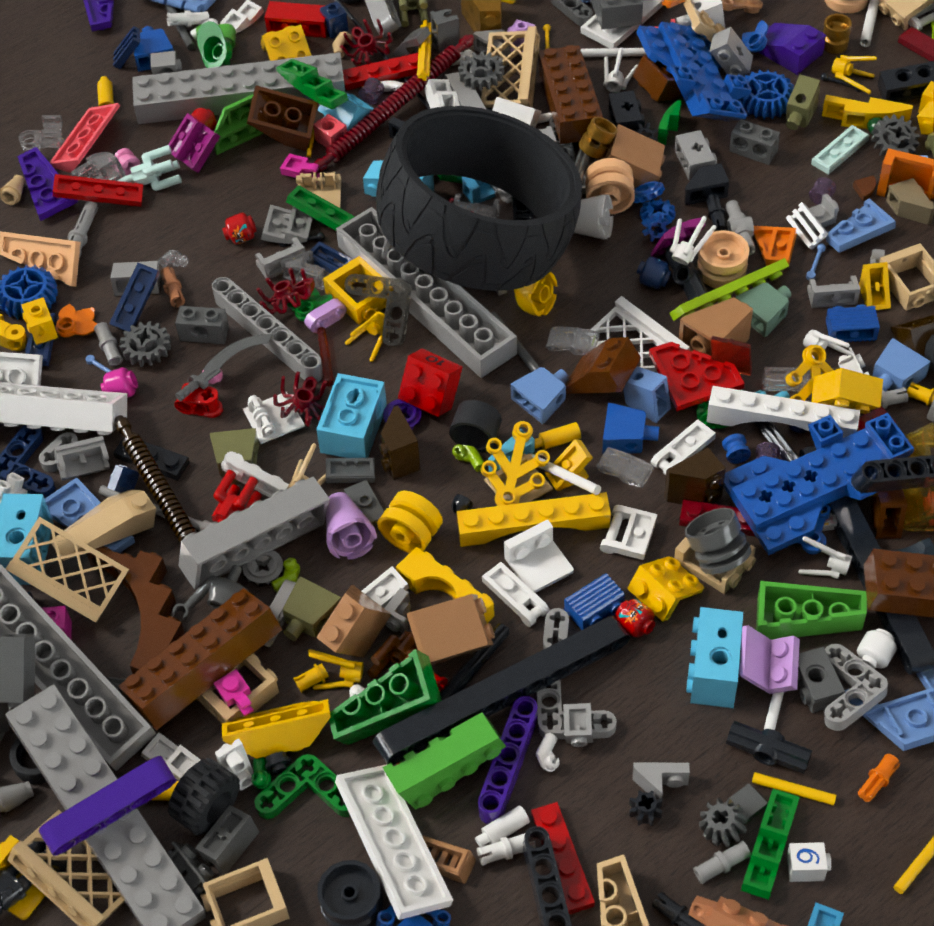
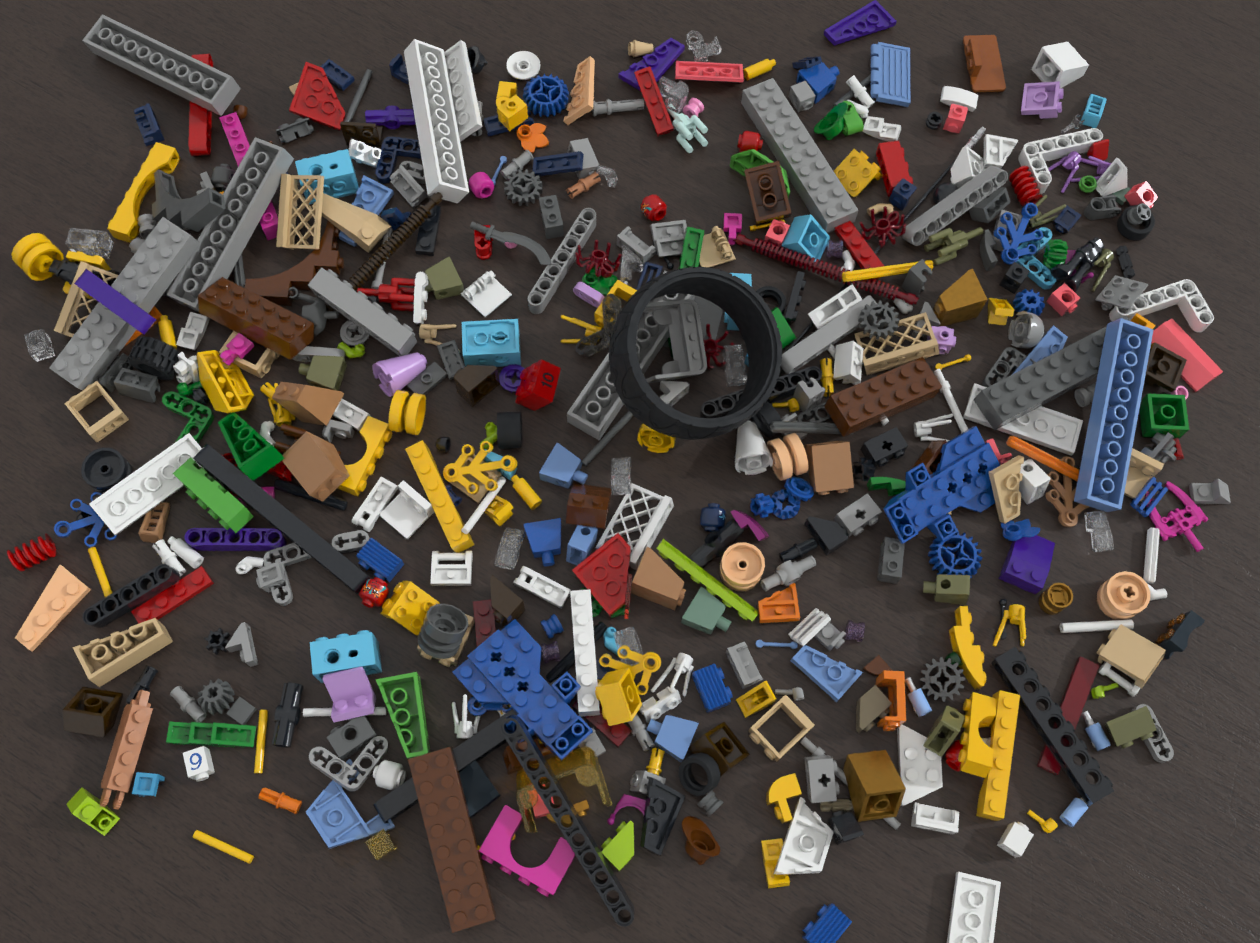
camera: 65 degrees right, 15 degrees up
magenta slope [168,113,220,173] -> none
dark red animal [273,371,327,427] -> none
green slope [276,59,349,109] -> none
clear red bar [317,327,334,386] -> none
flat silver slope [393,26,431,57] -> none
pearl gold wheel [579,117,618,159] -> none
white plant [670,216,716,265] -> none
light grey brick [710,27,753,76] -> none
light aqua tile [811,125,870,175] -> none

